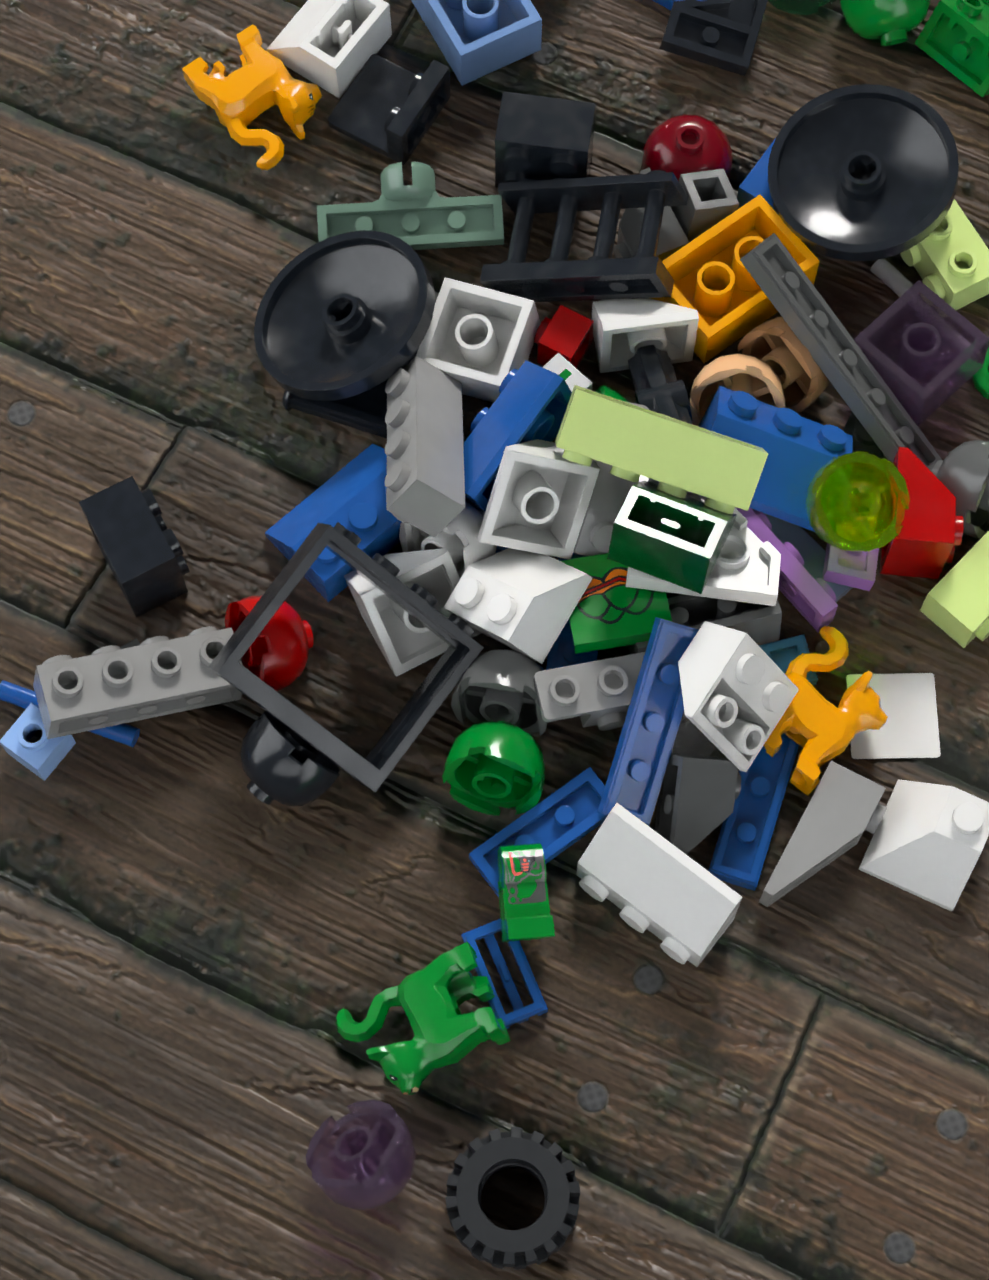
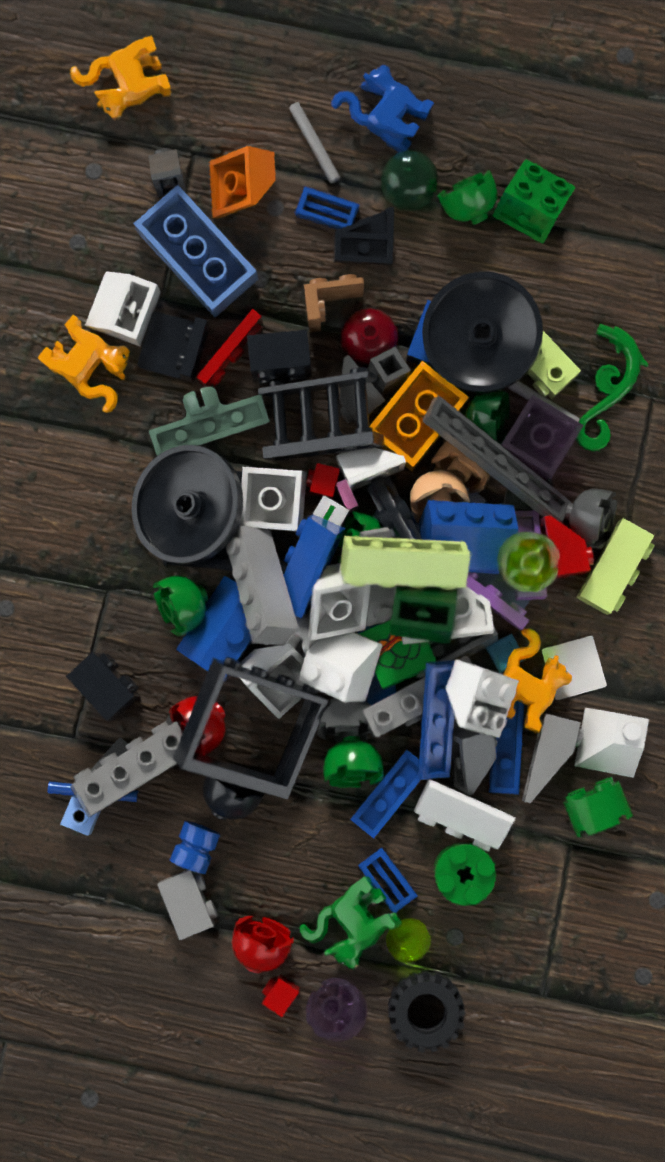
camera: 10 degrees left, 15 degrees up
green leg [498,843,555,942] -> none
none -> green cylinder [153,575,208,637]
none -> light grey brick [157,870,218,940]
none -> blue wheel [169,820,221,874]
none -> red plate [196,309,263,387]
none -> red cylinder [232,916,294,973]
none -> red plate [261,974,300,1017]
none -> medium nougat bracket [304,274,364,333]
none -> bright pink tile [336,479,358,513]
none -> clear neon green plate [386,918,431,963]
none -> green brick [433,842,496,906]
none -> dark green cylinder [461,390,510,446]
none -> green brick [563,776,633,838]

